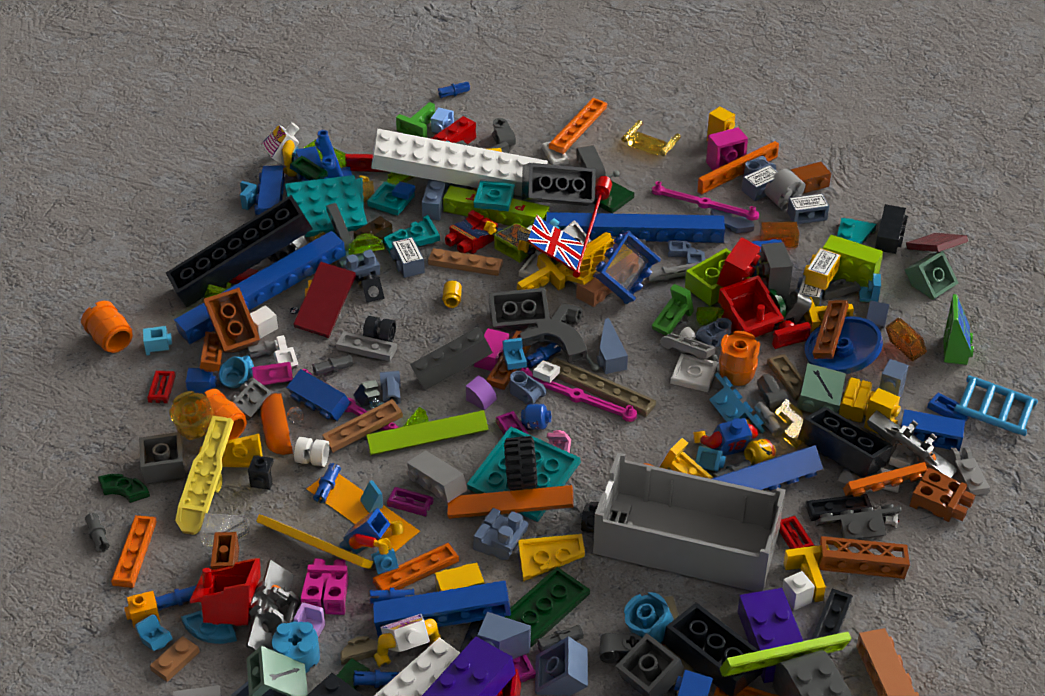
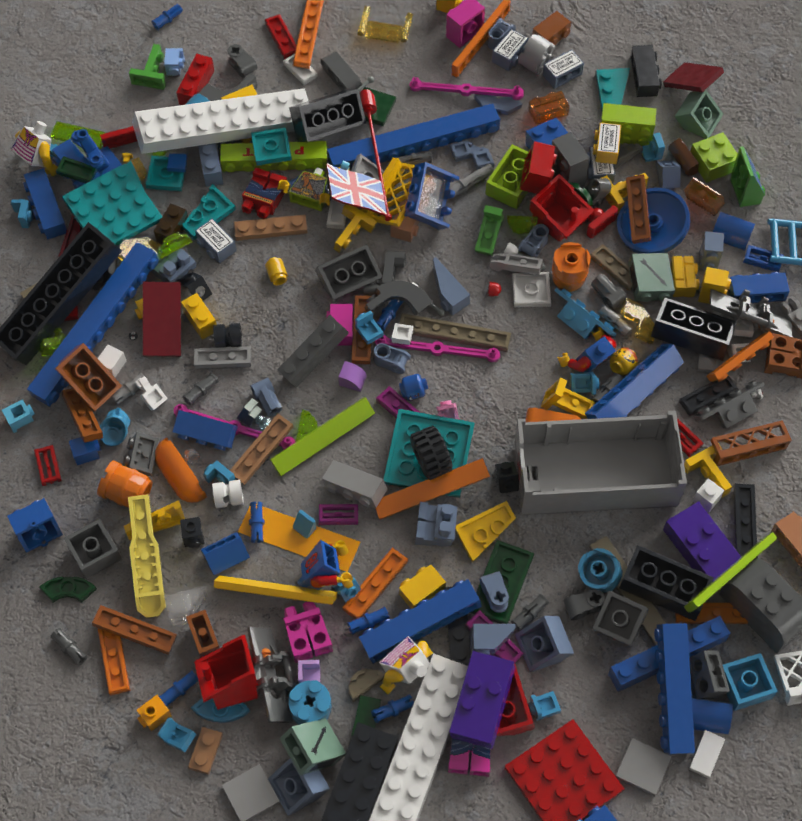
camera: 20 degrees left, 20 degrees up
clear yellow brick [169,391,215,440] -> none
dark pink plate [251,362,293,385] -> none
dark grey beam [326,203,354,251] -> none
none -> blue brick [7,498,63,553]
none -> dark orange plate [92,605,177,655]
none -> yellow brick [181,293,217,340]
none -> blue brick [201,532,250,575]
none -> dark azure bracket [204,460,236,484]
none -> red tile [264,14,297,59]
none -> sand blue piece [479,571,509,613]
none -> red hinge [488,282,501,297]
none -> reddish brown brick [668,138,699,176]
none -> lime brick [690,132,738,183]
none -> blue brick [713,212,755,251]

